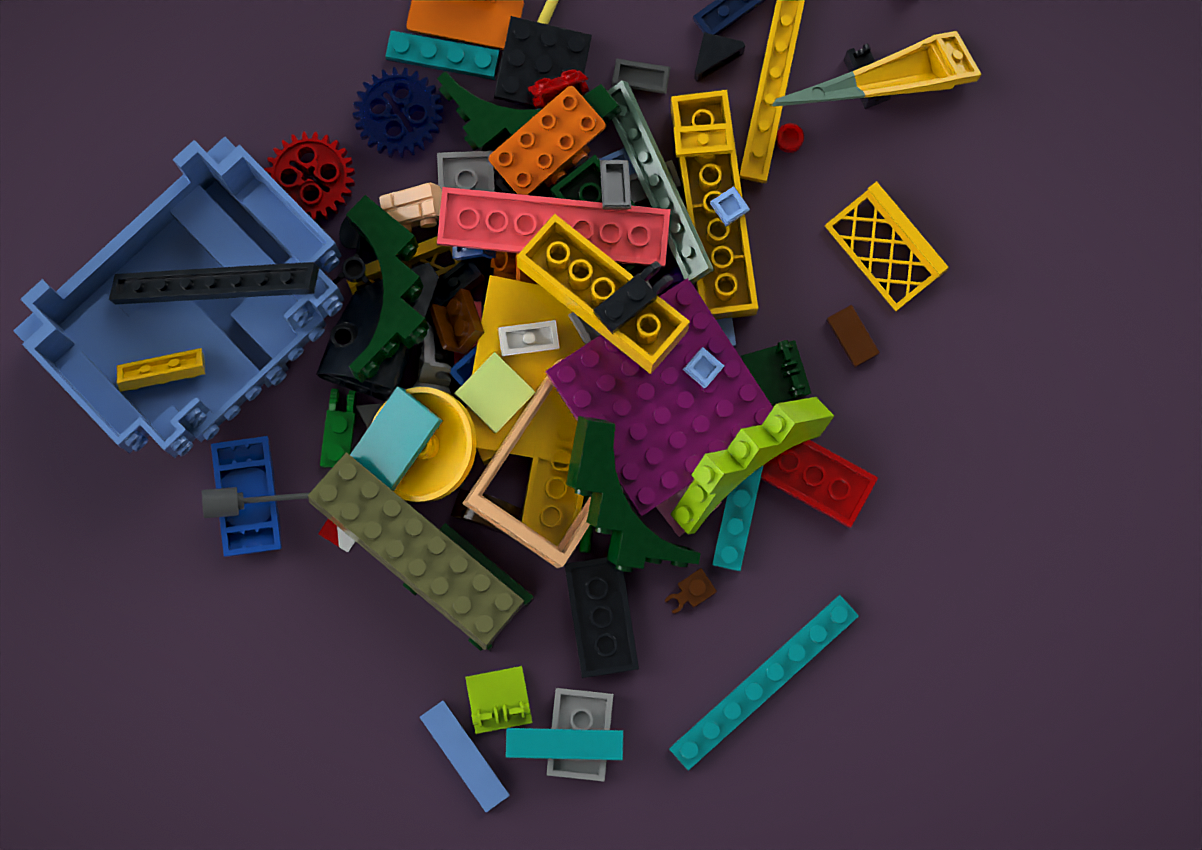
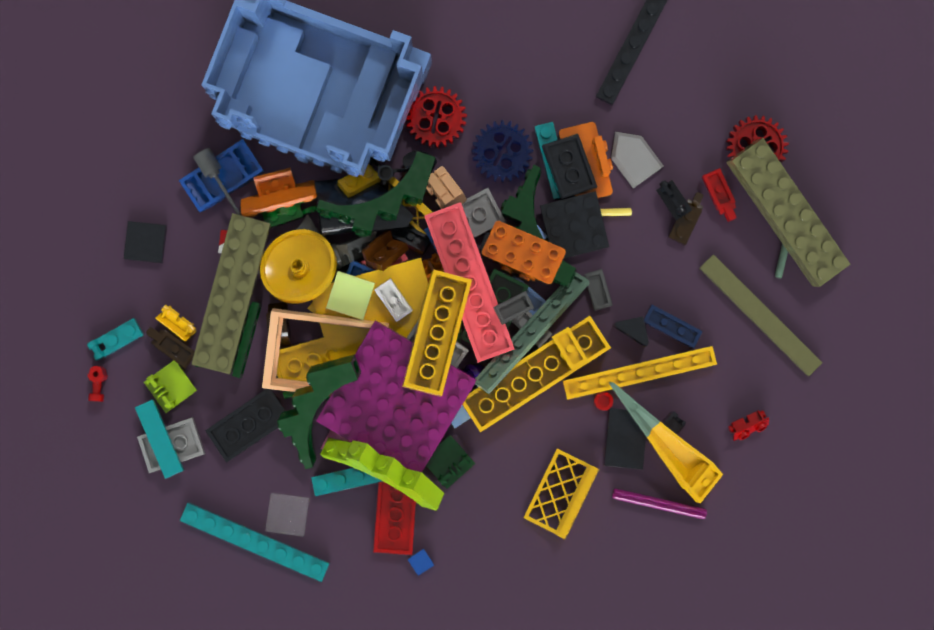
camera: 65 degrees right, 5 degrees up
black plate [109,262,319,305] -> none
yellow plate [117,348,205,392] -> none
teal tile [350,386,443,491] -> none
medium blue tile [420,700,510,813] -> none
red hinge [527,69,589,109] -> none
black hinge [593,261,673,334] -> none
reddish brown plate [664,568,717,614] -> none
light blue tile [683,347,724,388] -> none
light blue tile [710,186,750,226] -> none
reddish brown tile [826,304,880,368] -> none
none -> teal plate [87,318,144,361]
none -> red leg [87,366,108,402]
none -> black tile [123,221,167,263]
none -> dark brown hinge [146,327,195,369]
none -> yellow hinge [155,305,197,342]
none -> orange bracket [241,167,317,217]
none -> clear tile [265,493,310,537]
none -> yellow plate [338,164,380,198]
none -> blue tile [408,548,434,576]
none -> black tile [542,134,597,200]
none -> black tile [604,408,646,470]
none -> magenta axle [612,489,707,519]

